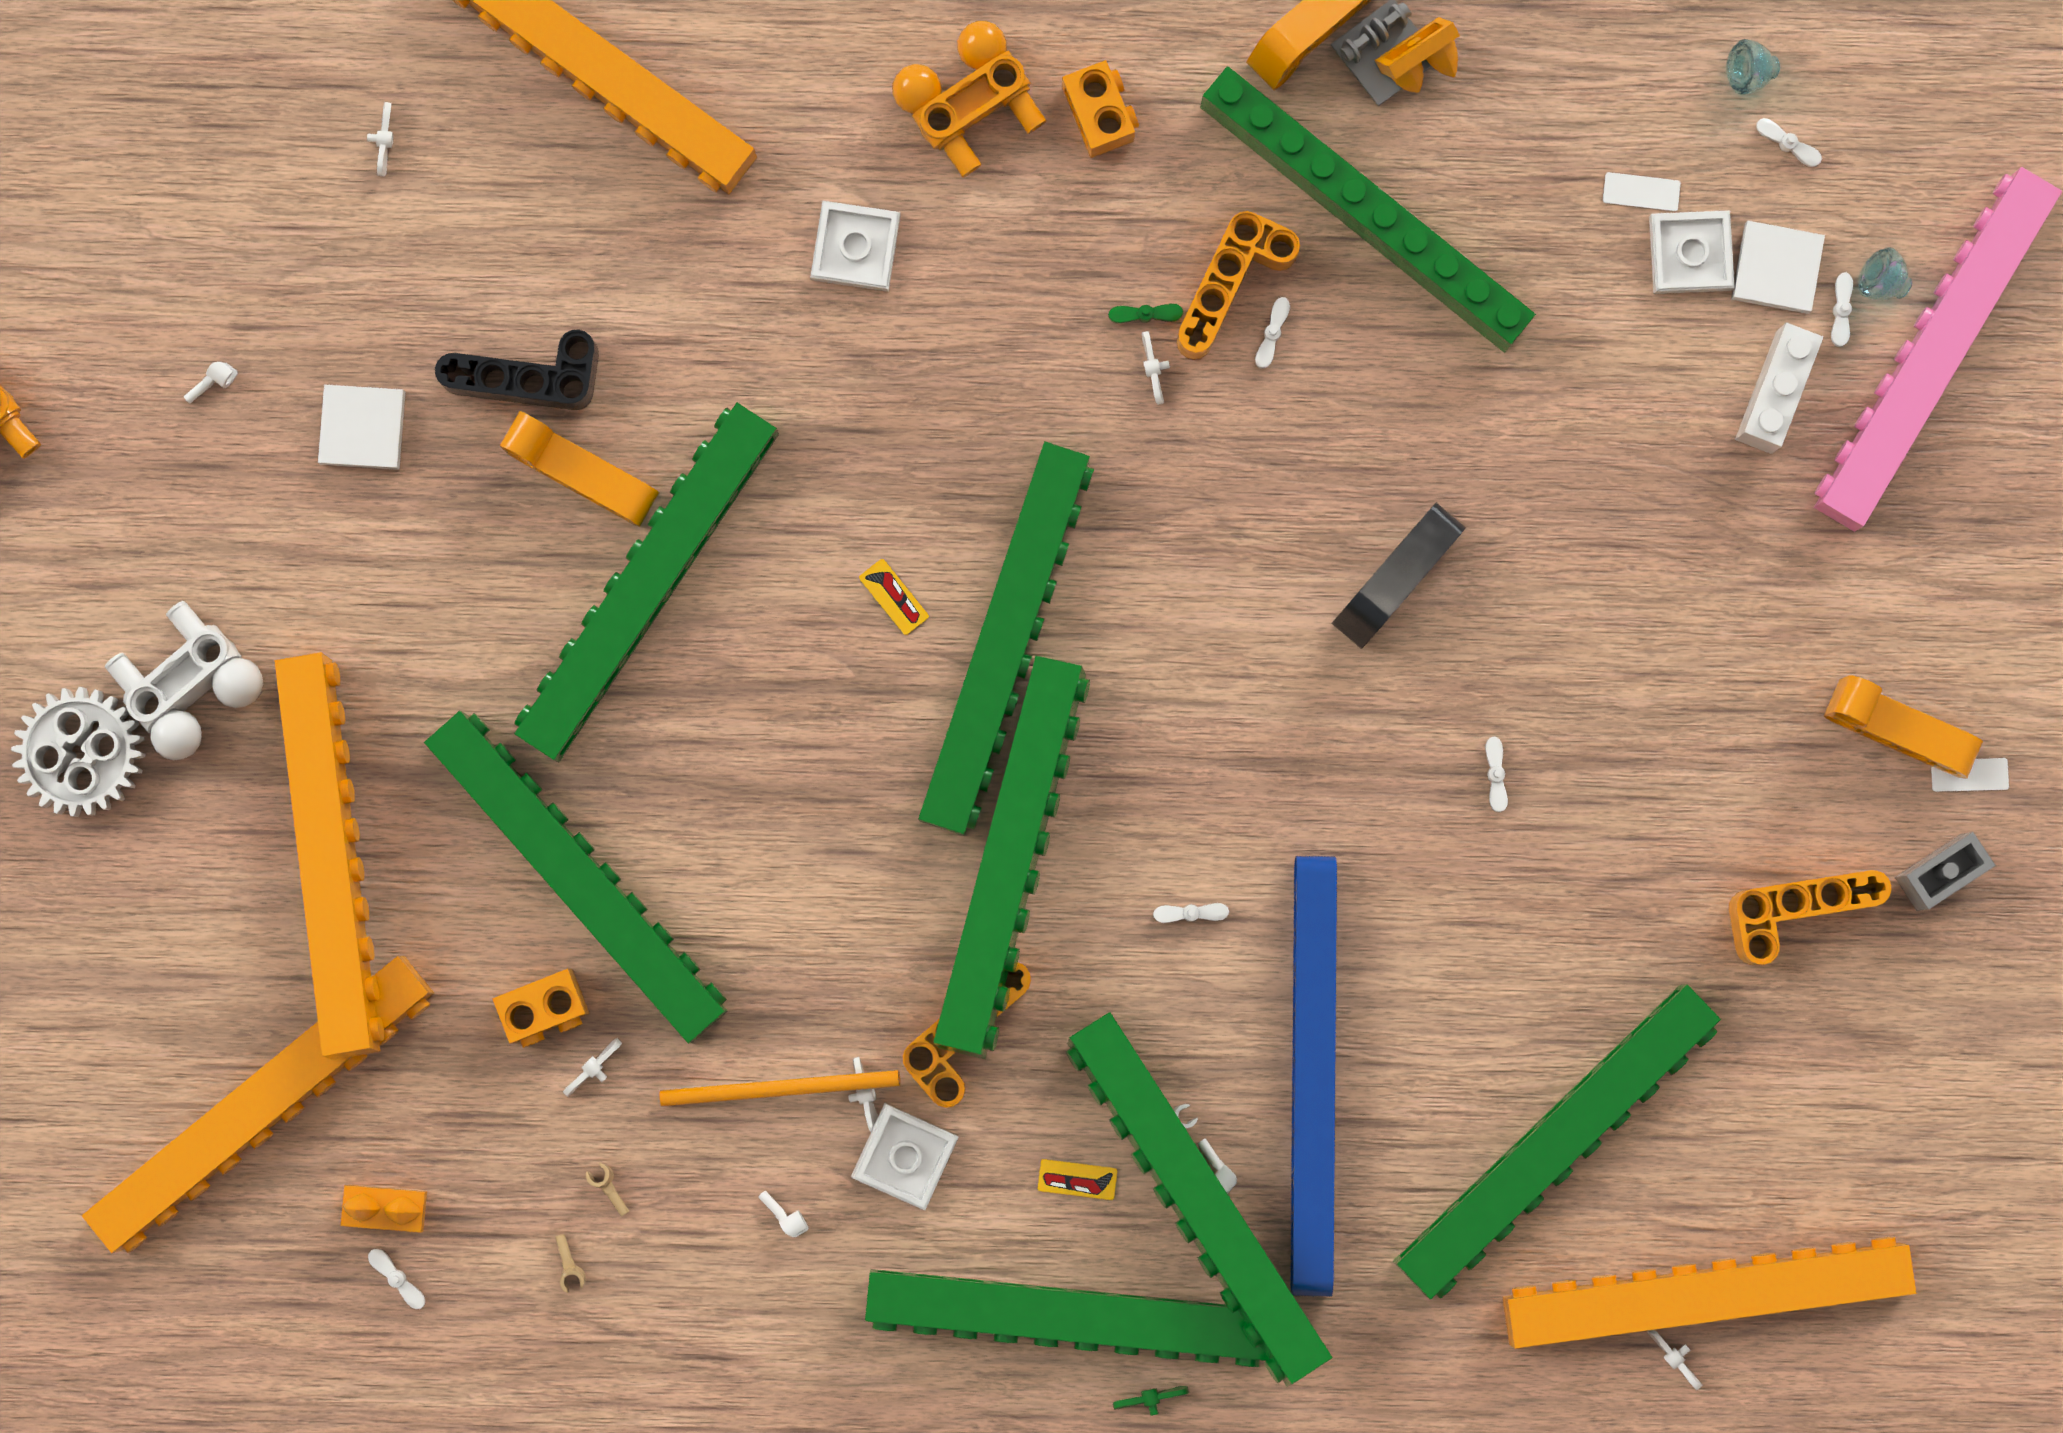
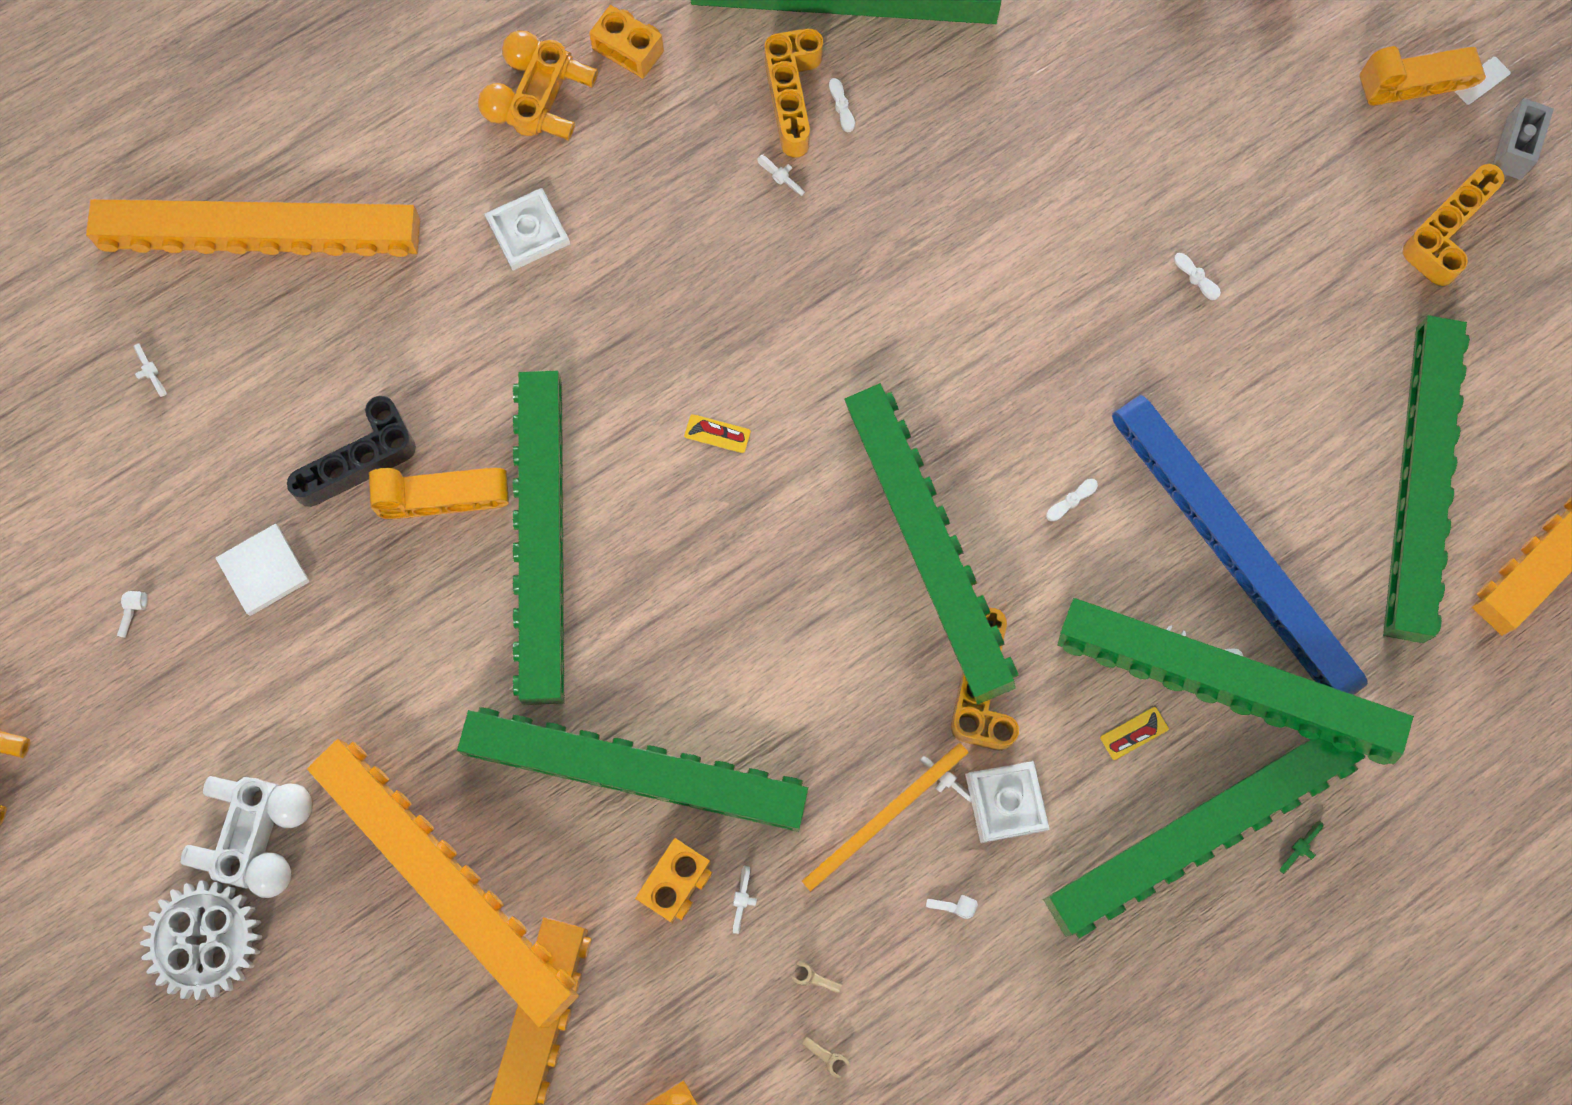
camera: 35 degrees left, 10 degrees down
green brick [918,441,1094,836] -> none
green piece [1108,303,1183,323] -> none
black beam [1331,502,1466,649] -> none

